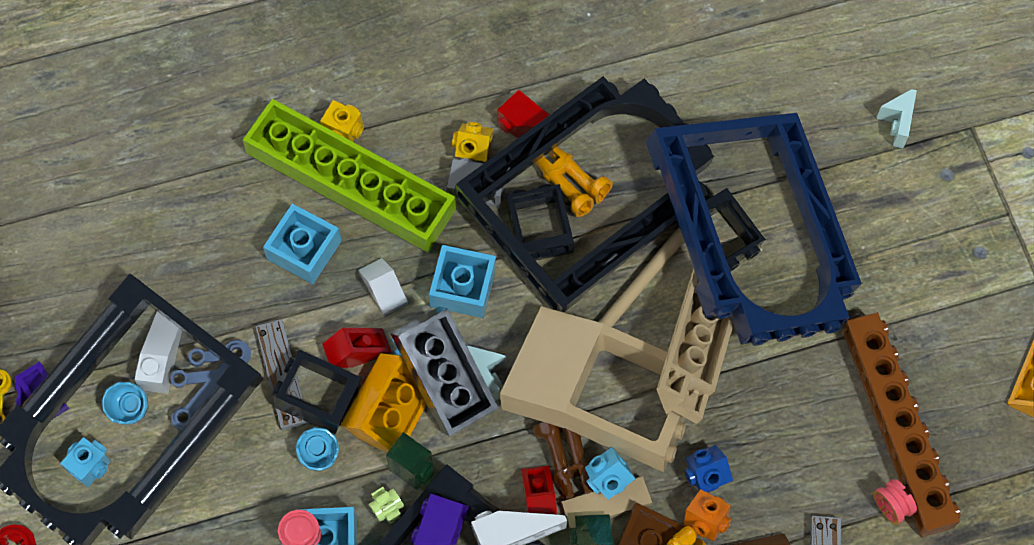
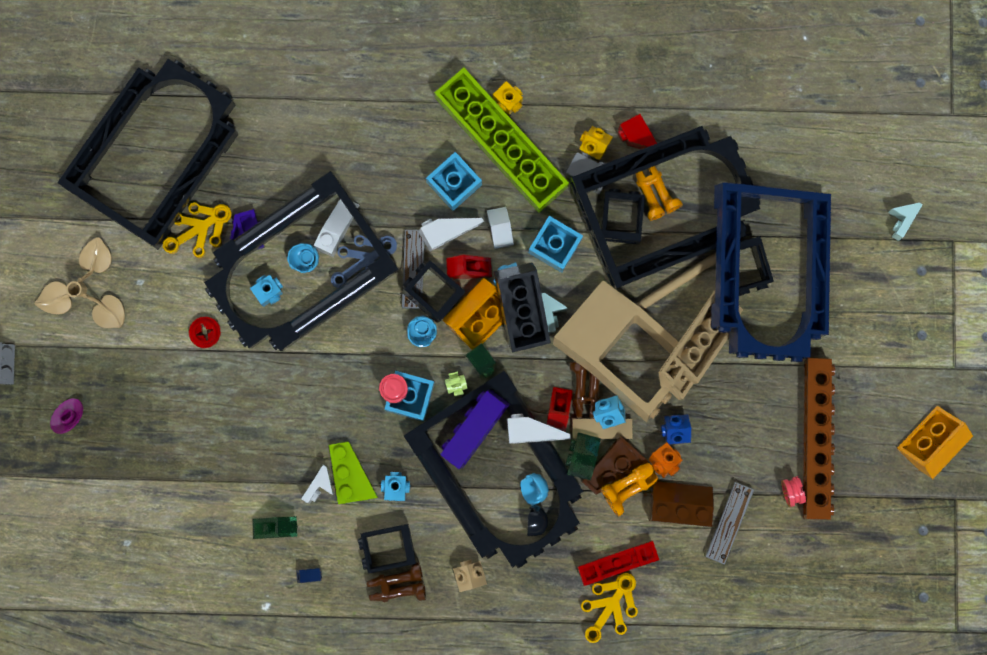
camera: 15 degrees right, 15 degrees up
none -> white slope [419,218,484,252]

